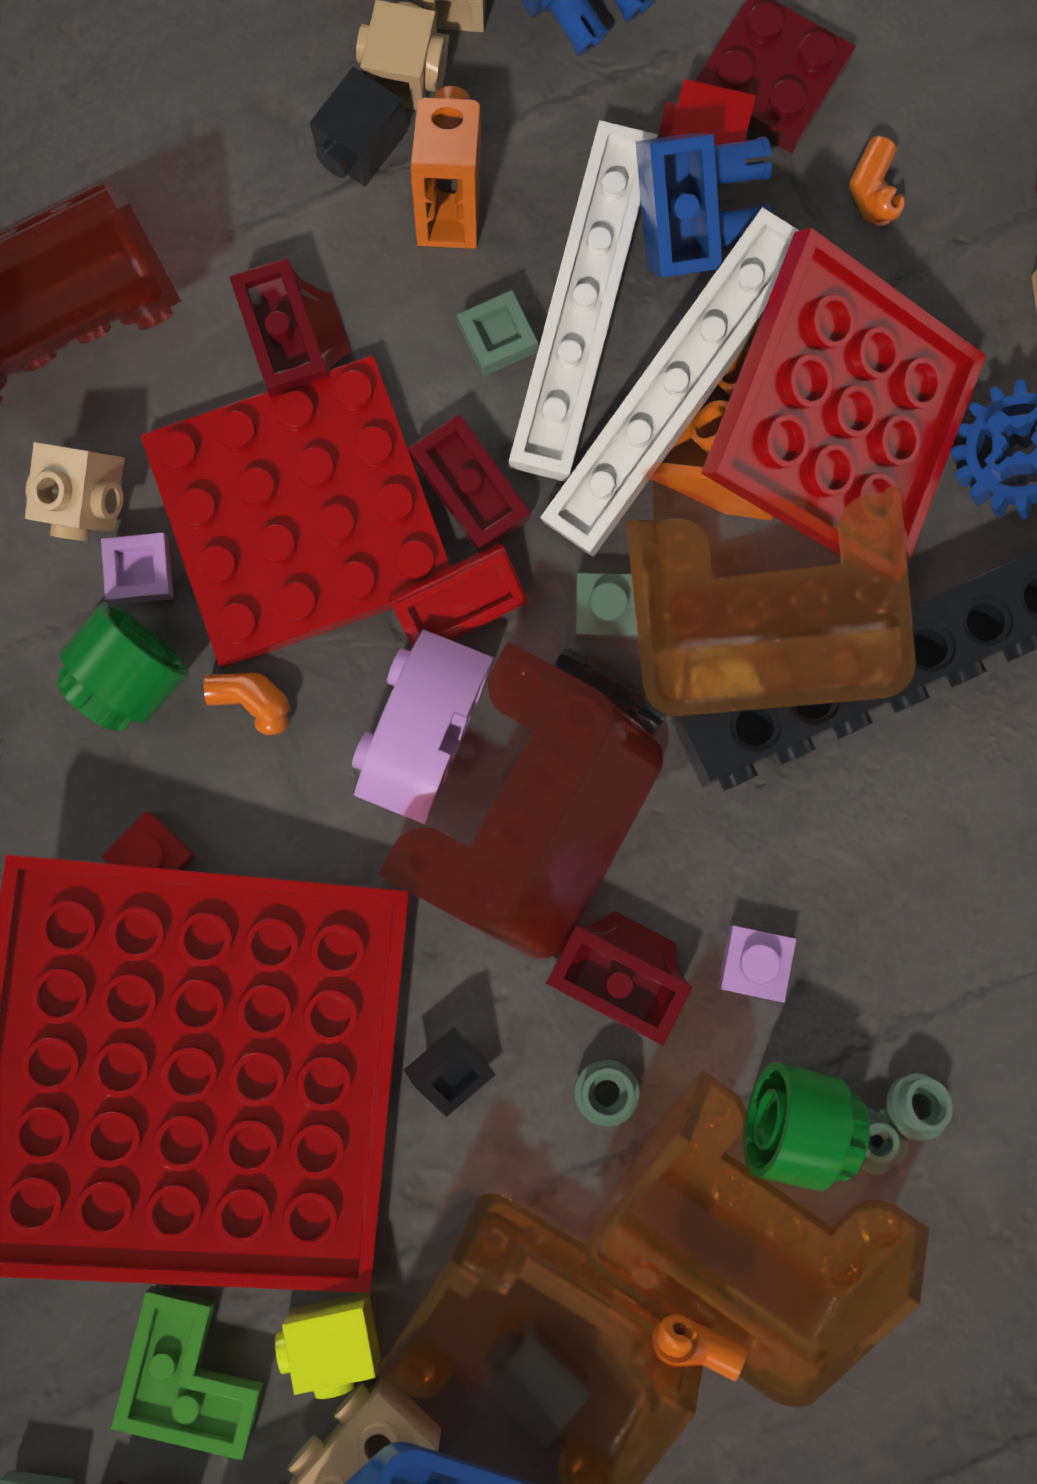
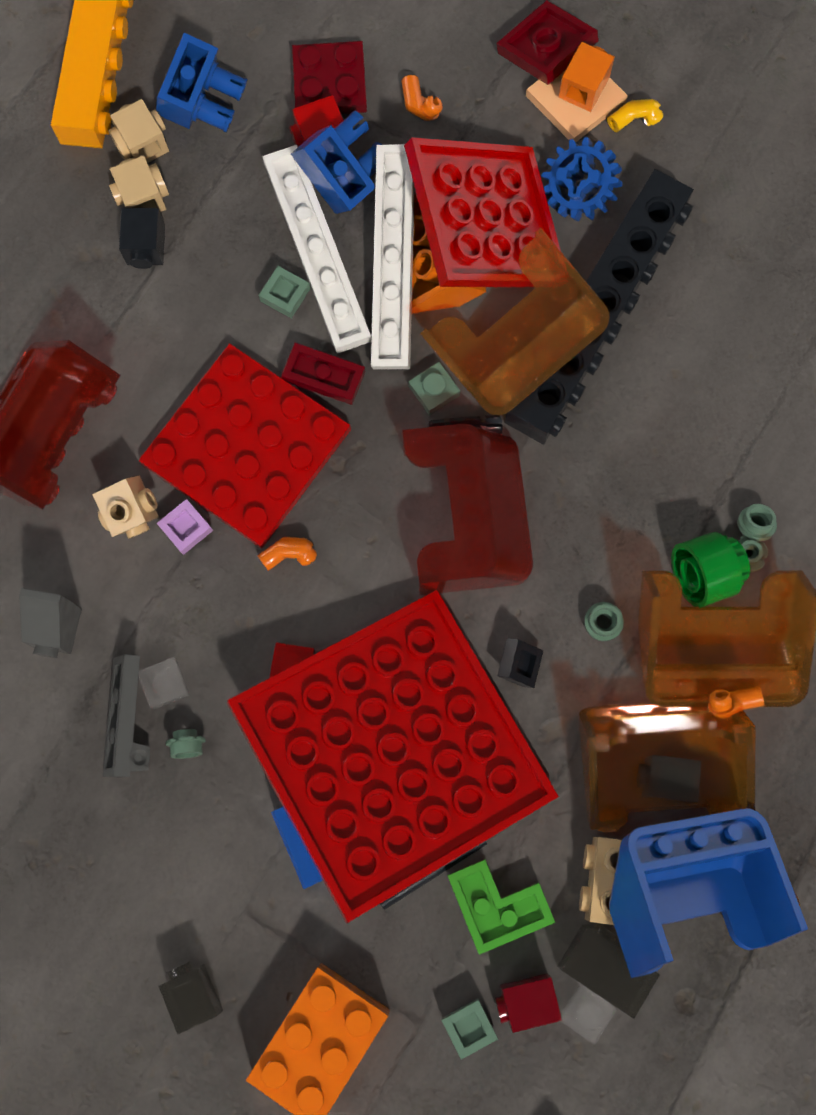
camera: 30 degrees left, 5 degrees down
green piece [57,602,189,731] -> none
dark red slope [229,257,352,398] -> none
neon yellow brick [275,1293,381,1399] -> none
lavender brick [352,629,494,824] -> none
red tile [387,543,529,648] -> none
orange torso [411,86,481,249] -> none
dark red slope [546,911,693,1046] -> none
lavender plate [718,925,796,1003] -> none

